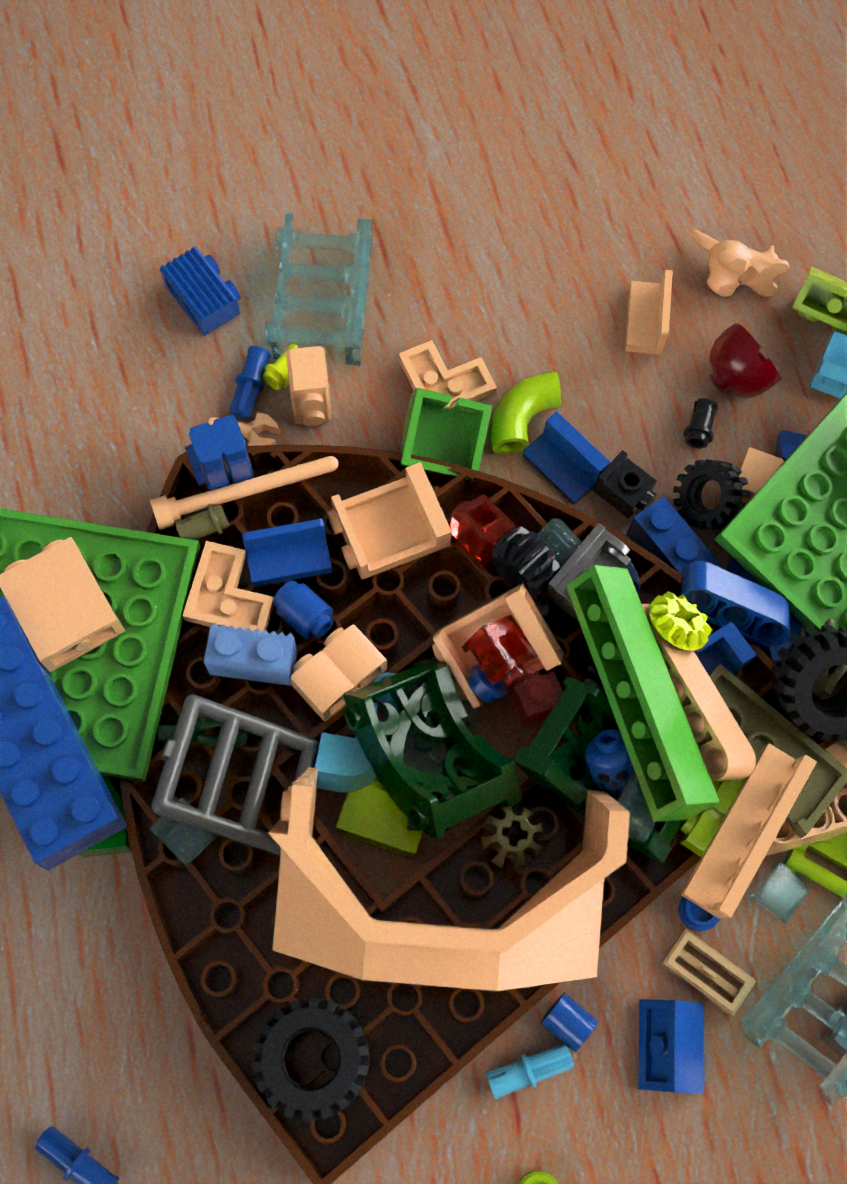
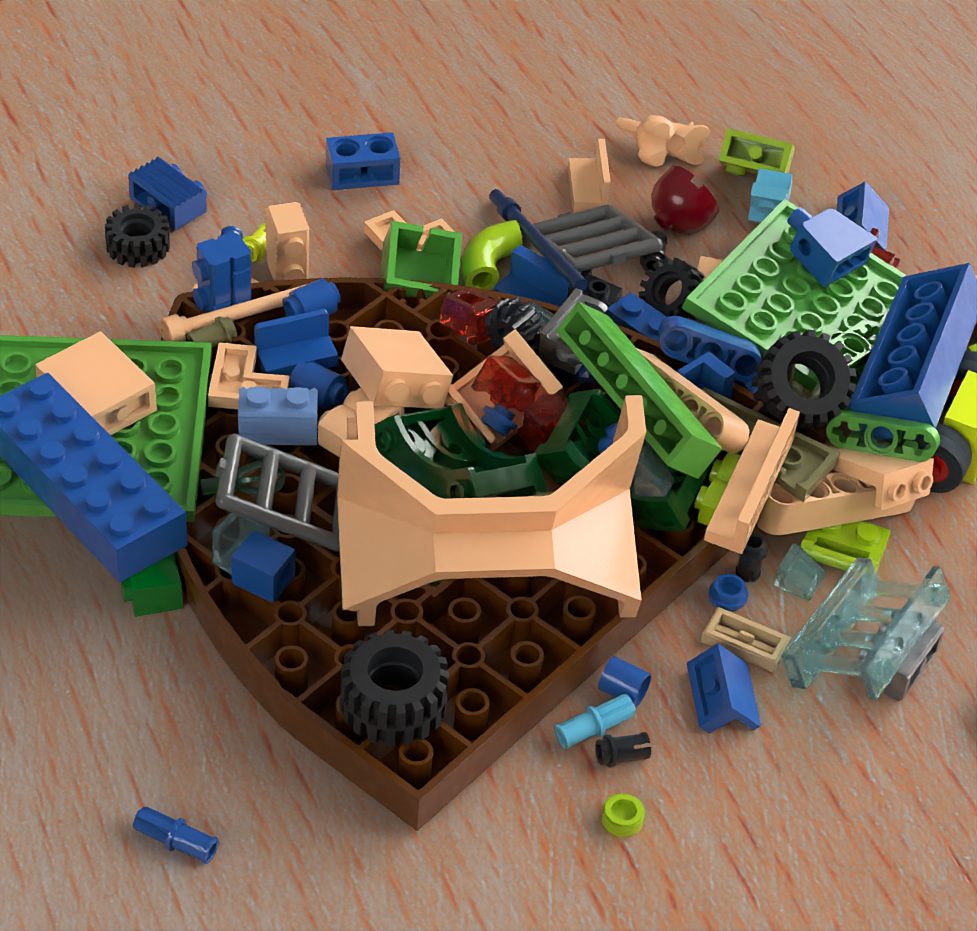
camera: 10 degrees left, 25 degrees down
clear light blue fence [265,213,373,366] -> none
light nougat panel [327,462,452,580] -> none
neon yellow gear [649,591,712,651] -> none
none -> black tyre [105,204,170,268]
none -> blue panel [231,531,295,603]
none -> blue brick [282,278,341,317]
none -> blue brick [326,132,401,190]
none -> light nougat brick [341,326,453,409]
none -> dark blue bar [489,189,588,292]
none -> dark grey bar [521,204,663,272]
none -> black pin [595,732,651,768]

